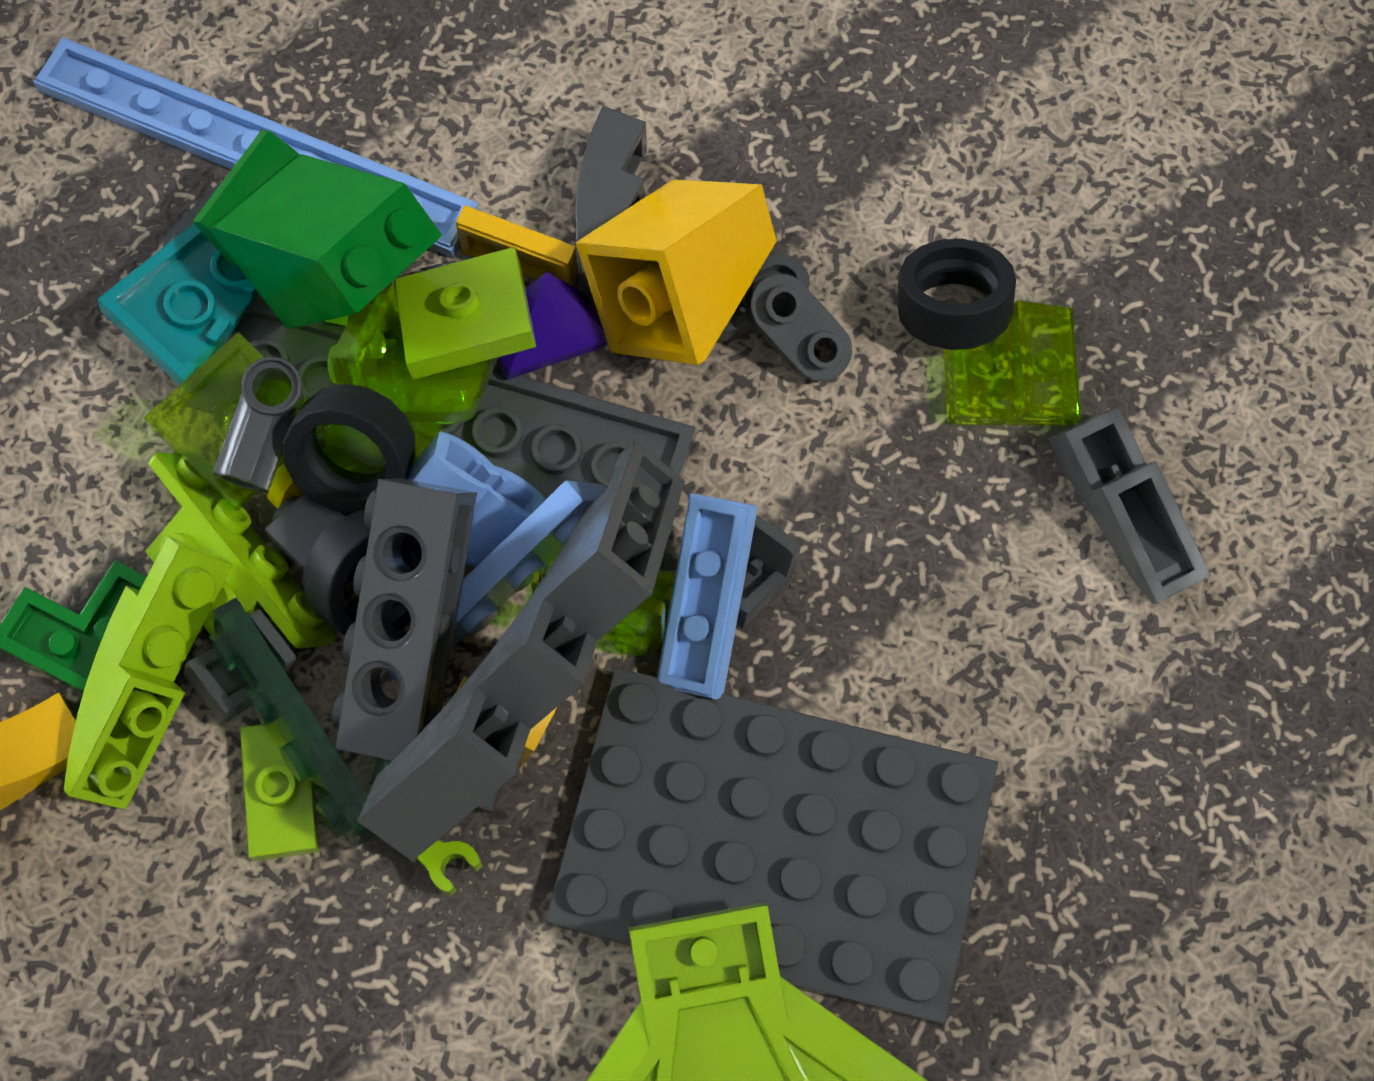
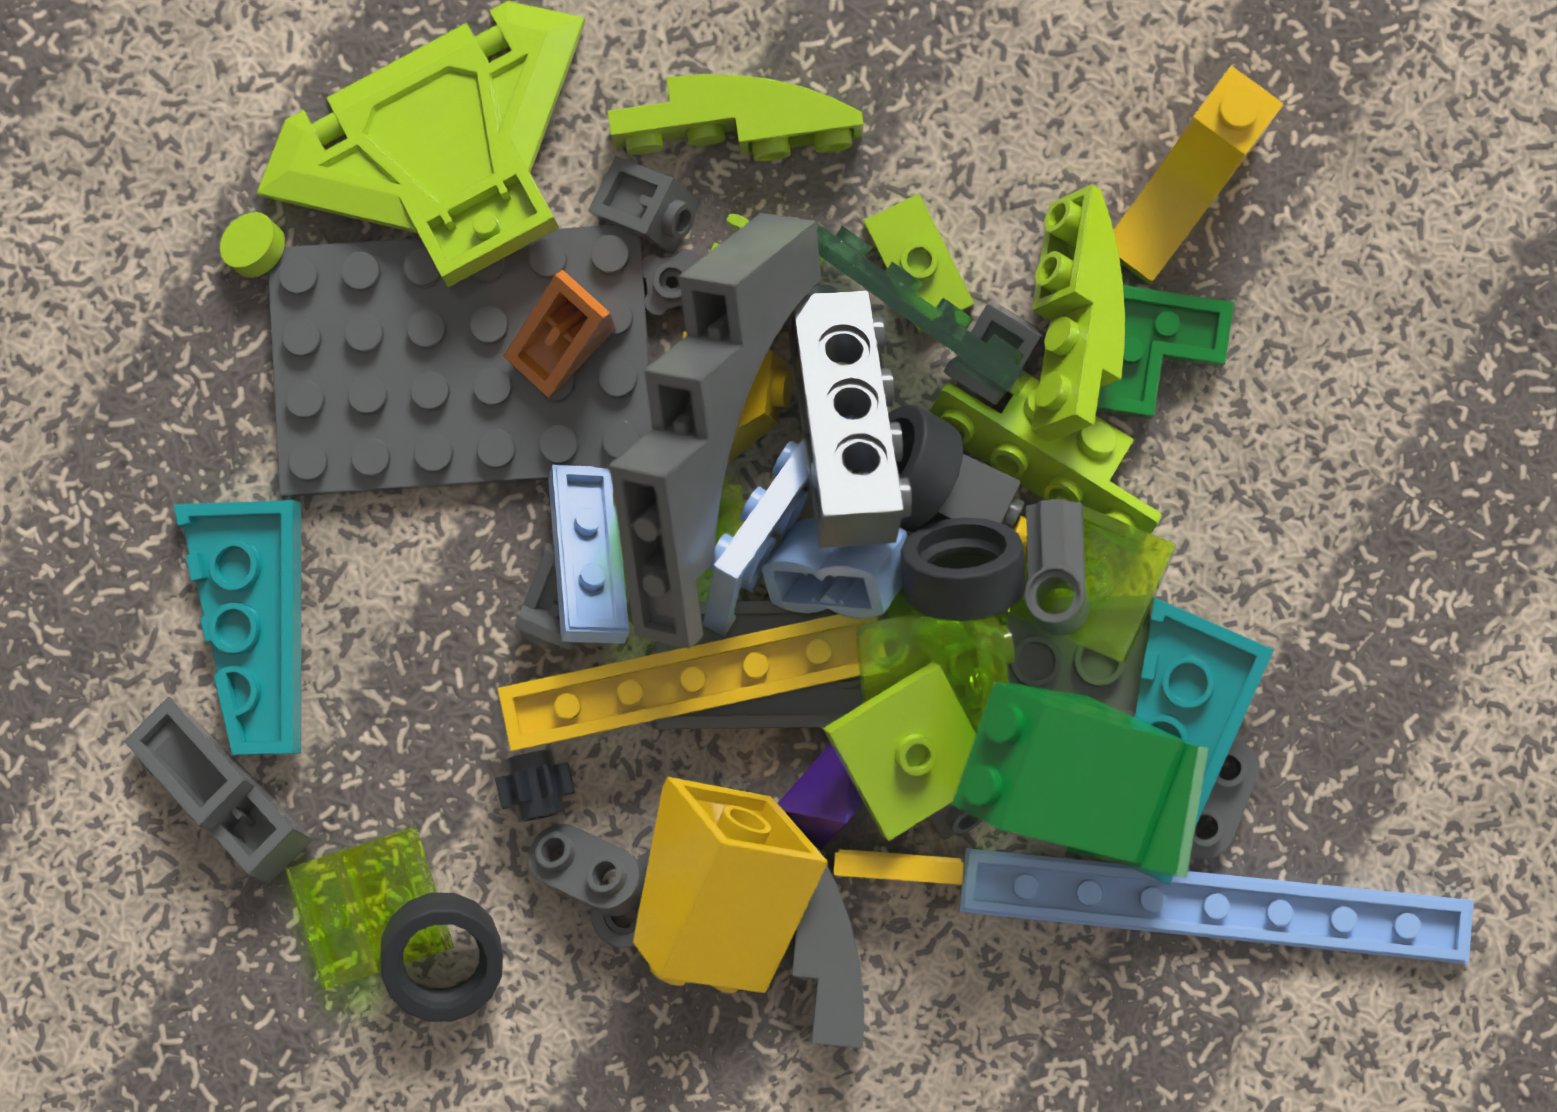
camera: 170 degrees right, 15 degrees up
none -> teal wing [173,500,301,755]
none -> lime tile [220,212,285,278]
none -> black gear [495,749,575,822]
none -> yellow plate [498,614,888,751]
none -> orange slope [503,270,616,398]
none -> dark grey bracket [588,156,699,255]
none -> lime slope [607,74,864,162]
none -> dark grey plate [642,249,700,316]

